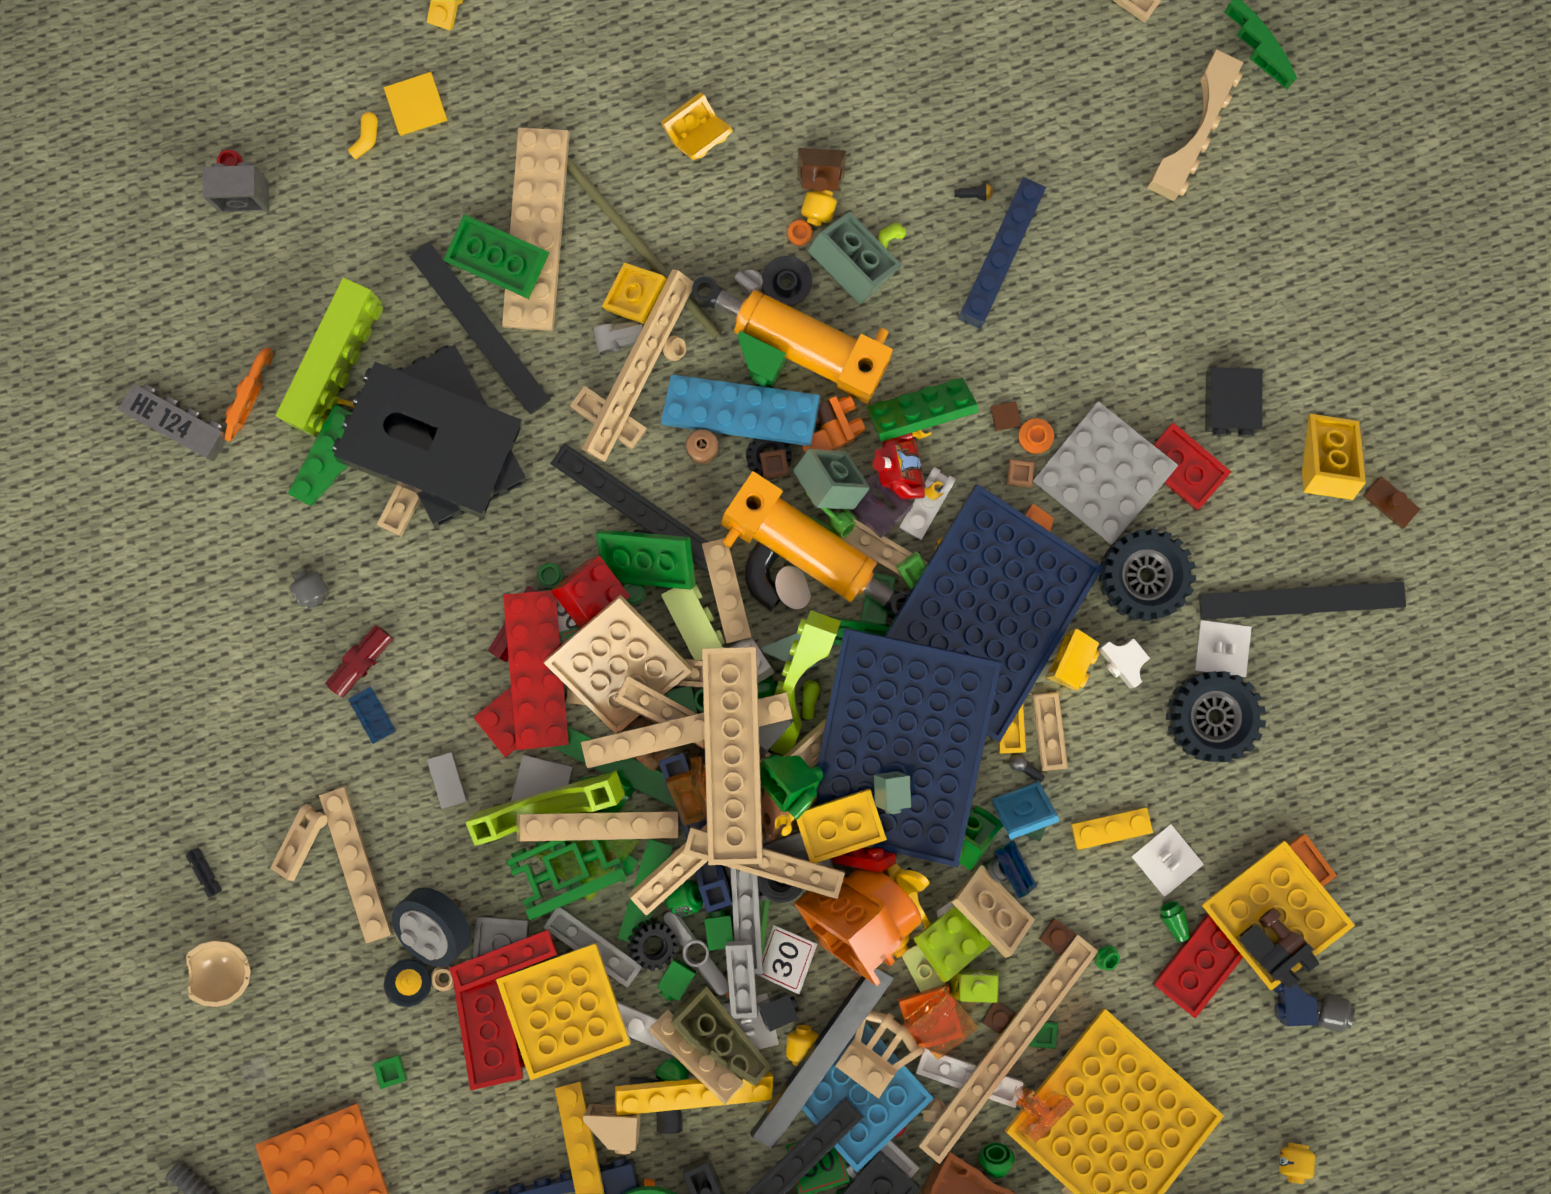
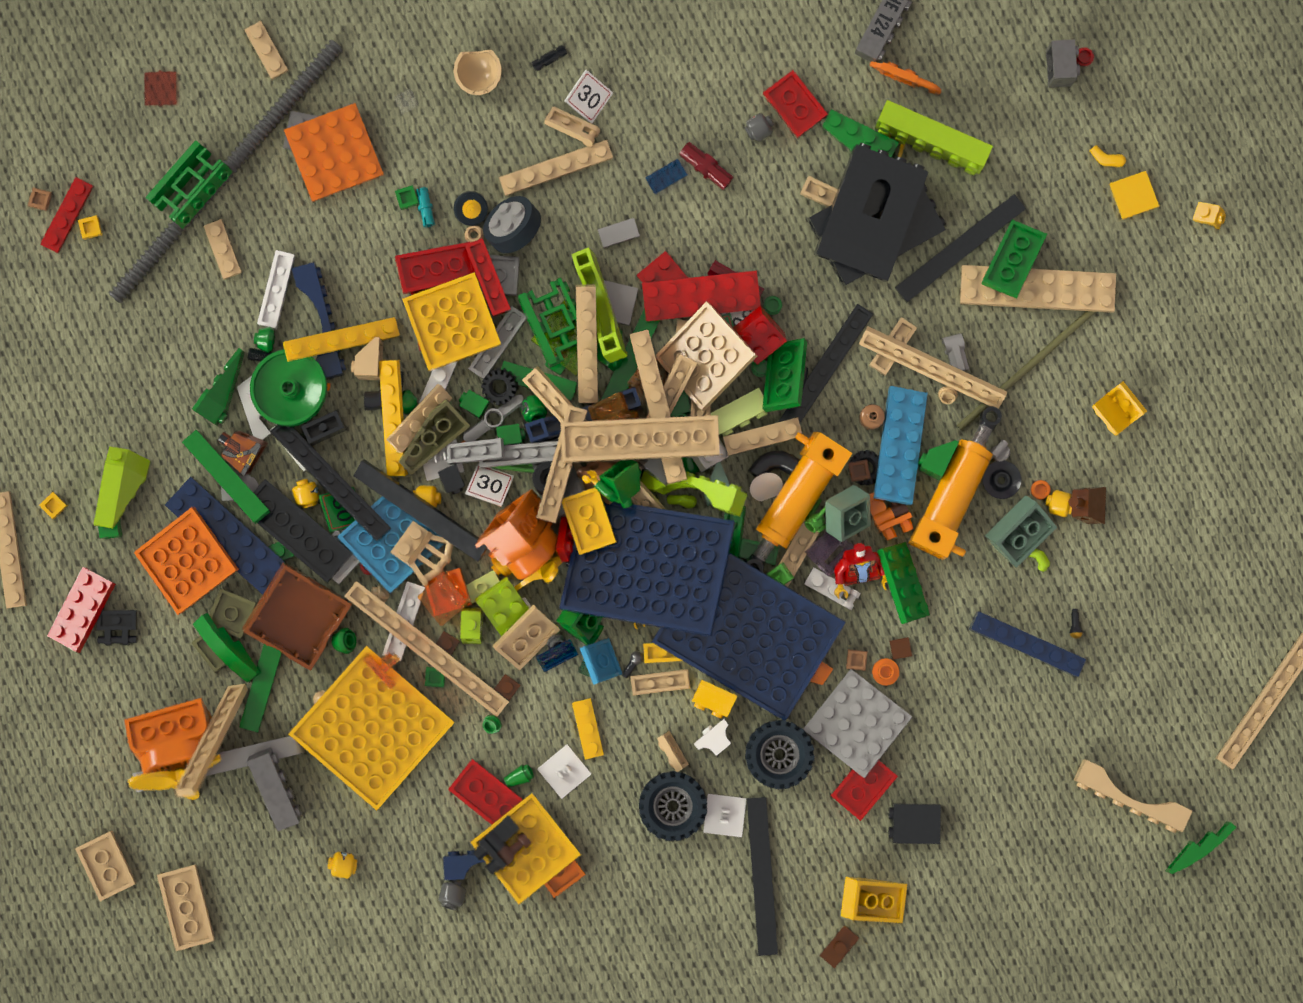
camera: 90 degrees right, 0 degrees up
yellow plate [602,263,667,324] -> none
sand green brick [874,771,911,814] -> none
none -> teal pin [416,187,435,228]
none -> white piece [564,70,613,123]
none -> tan plate [657,731,689,772]
none -> red plate [763,70,828,139]

